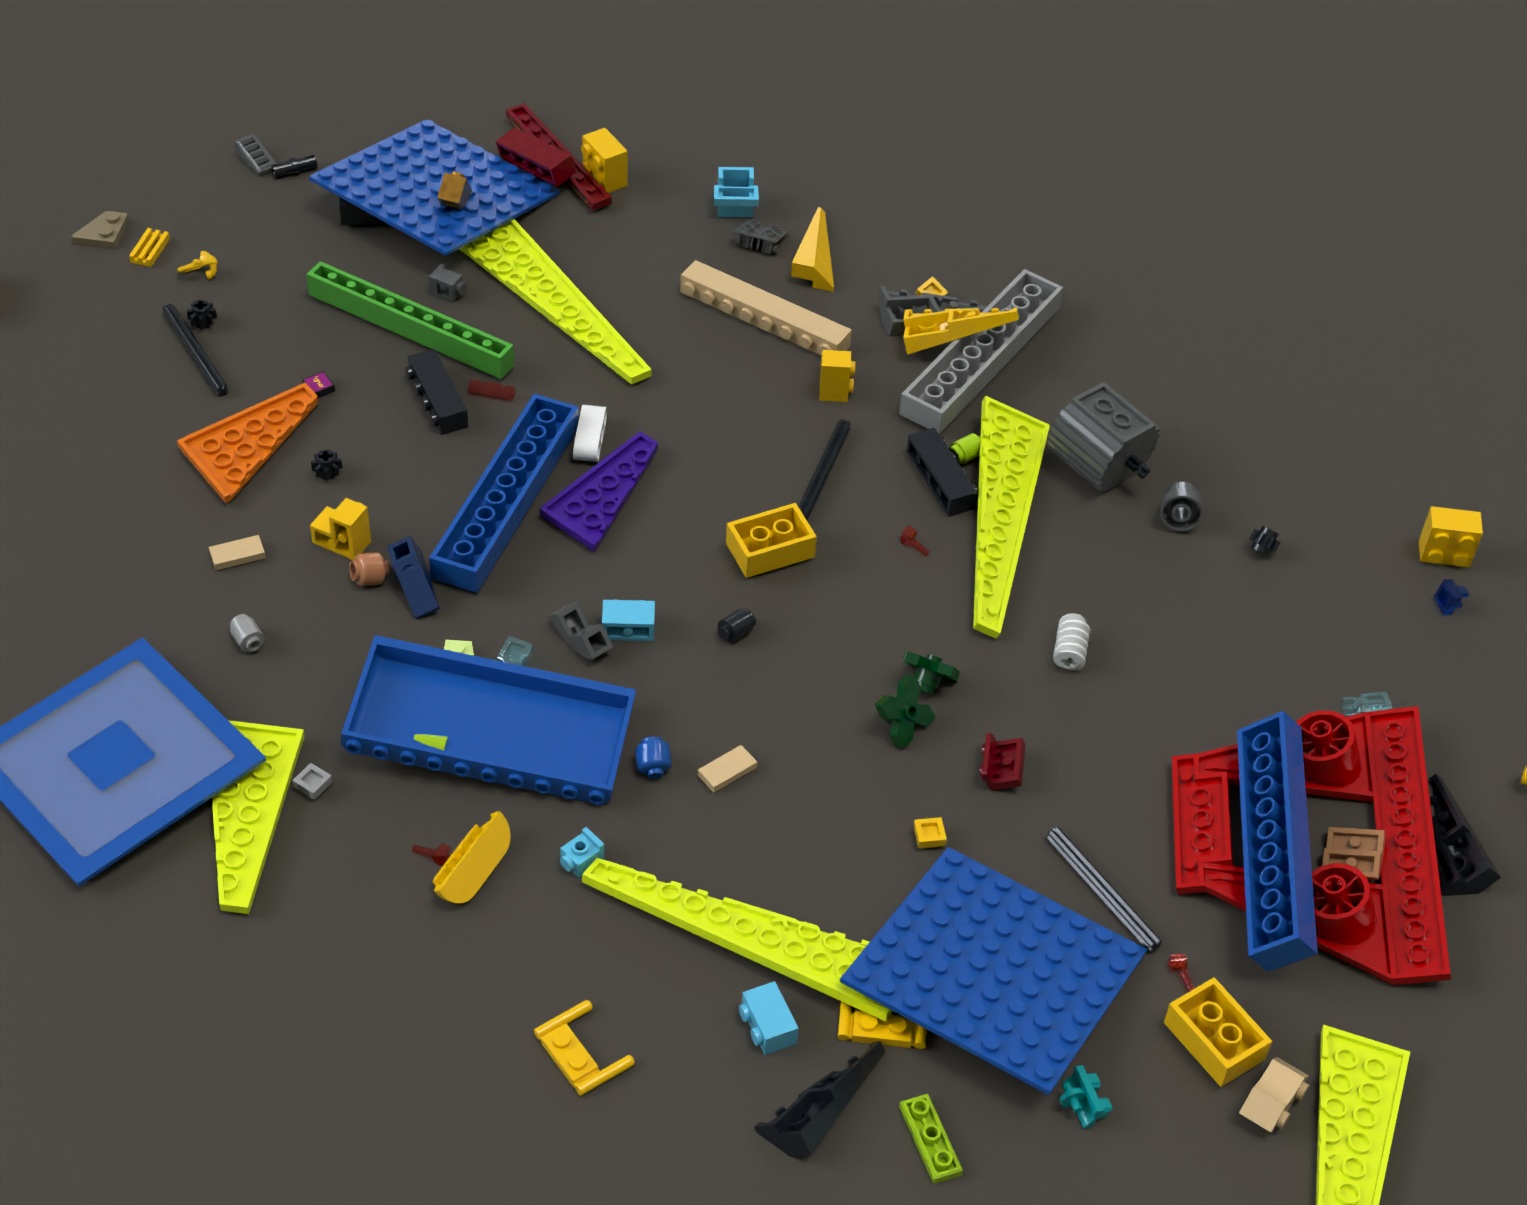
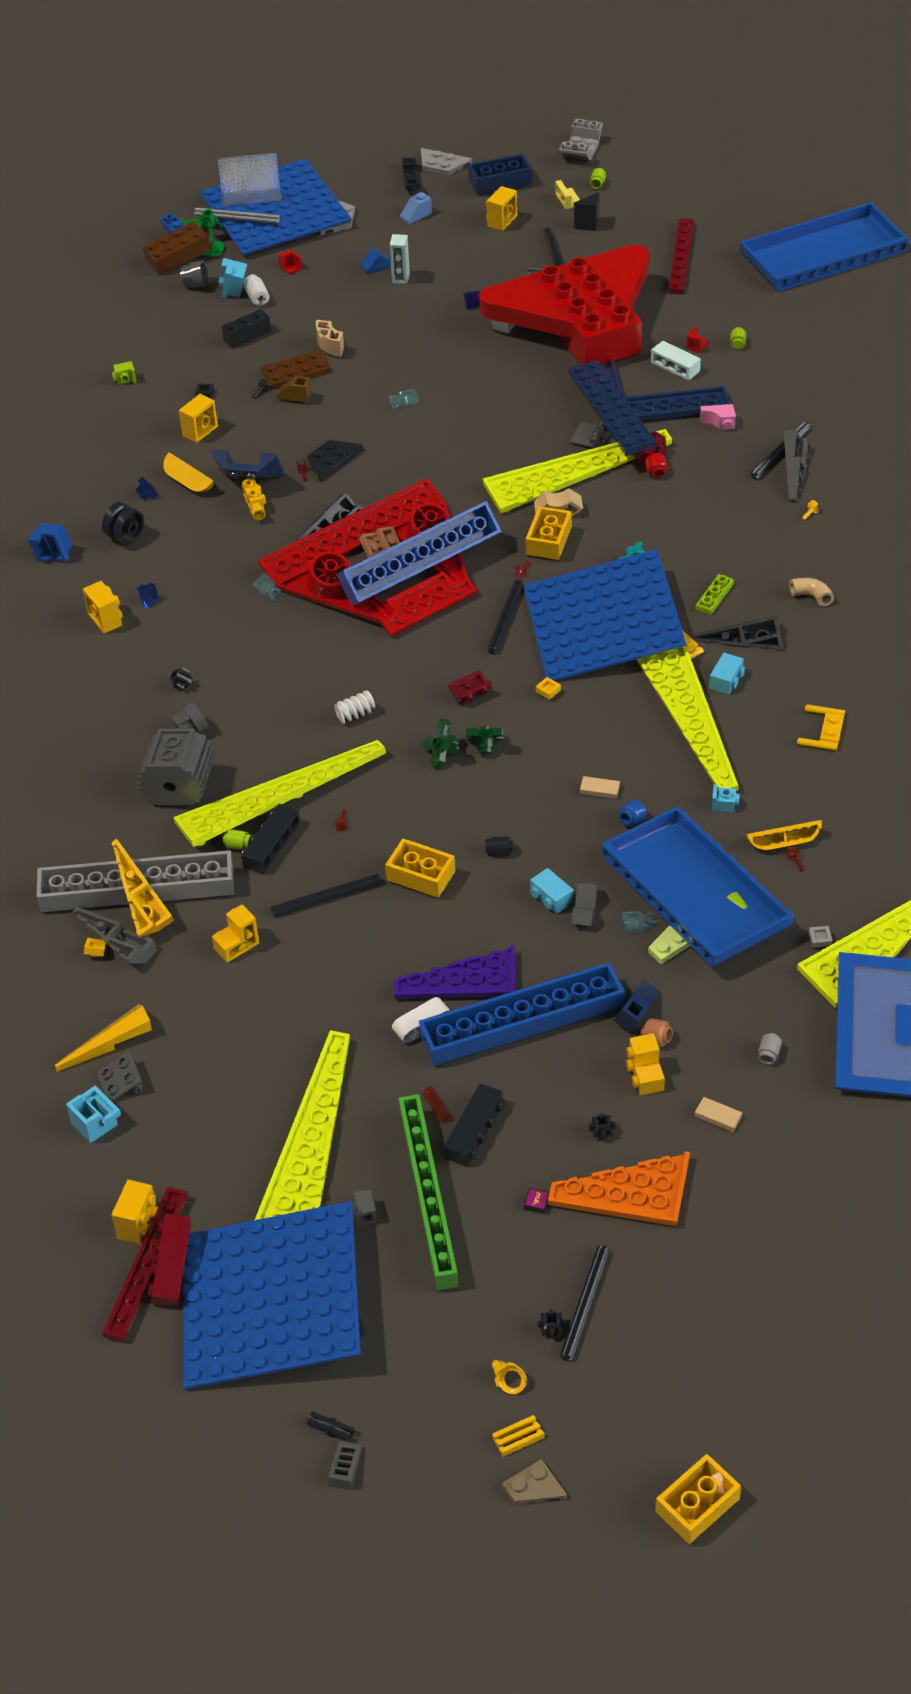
camera: 125 degrees left, 0 degrees up
pearl gold slope [437,171,472,209] -> none
tan brick [680,260,852,356] -> none

